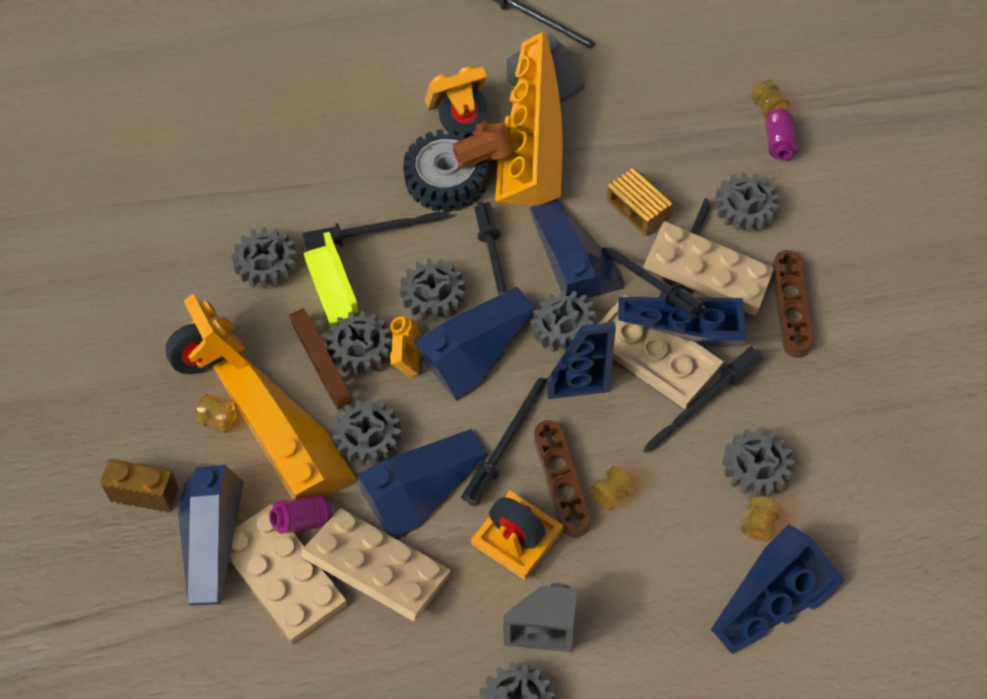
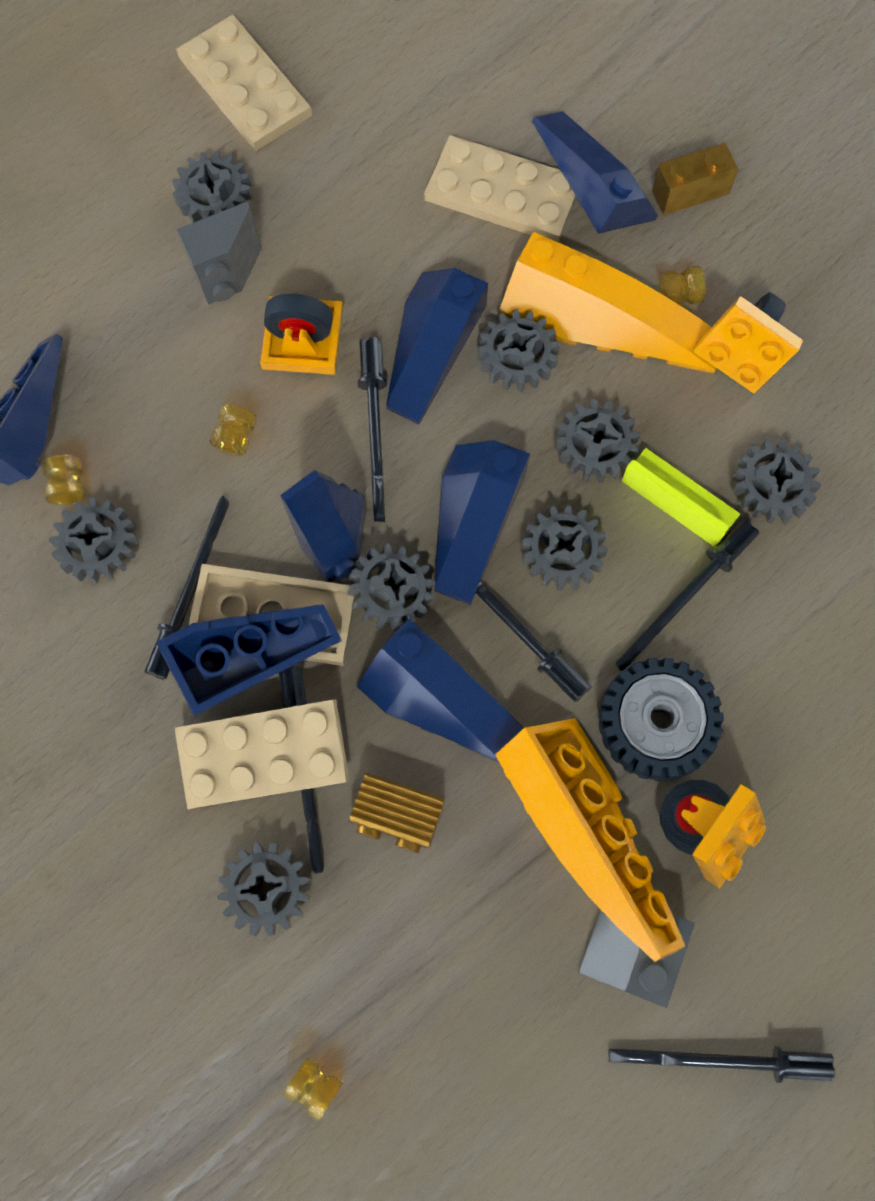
camera: 150 degrees right, 15 degrees up
magenta head [269,495,332,534] -> none
reddish brown beam [289,308,352,410] -> none
tan plate [302,508,451,622] -> none
light orange plate [390,316,420,377] -> none
dark orange piece [452,120,514,169] -> none
reddish brown beam [534,420,590,538] -> none
black piece [602,247,706,319] -> none
magenta head [765,109,798,160] -> none
reddish brown beam [773,250,813,358] -> none

